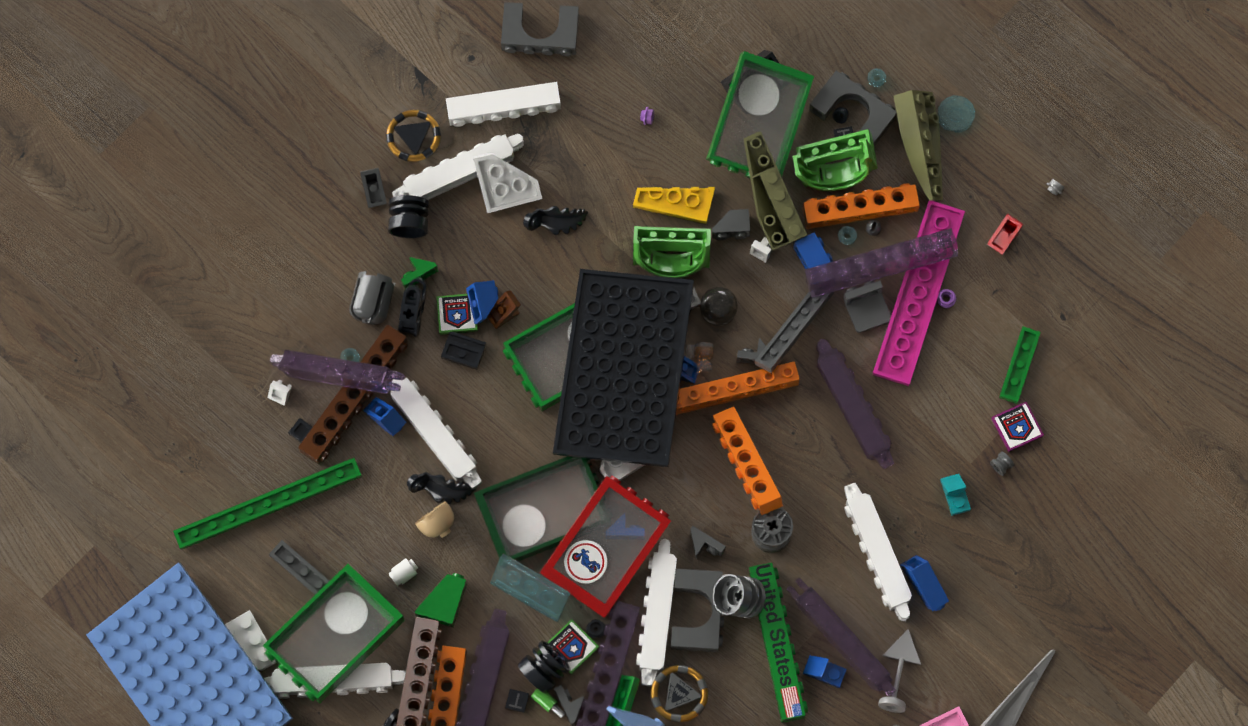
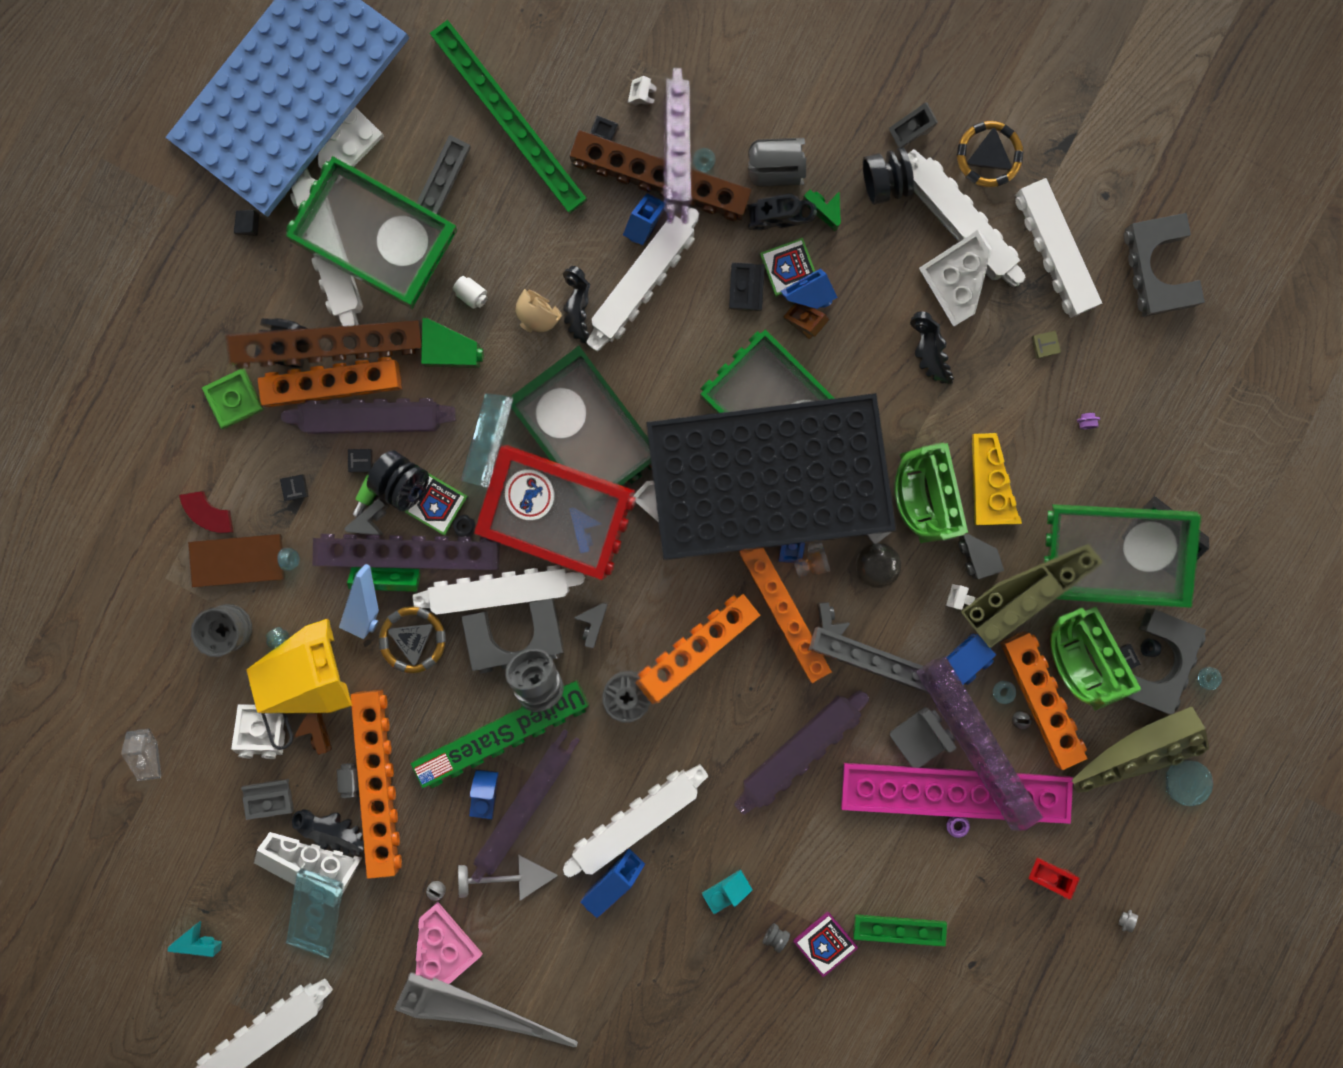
camera: 70 degrees right, 15 degrees up
none -> olive tile [1032,330,1061,359]

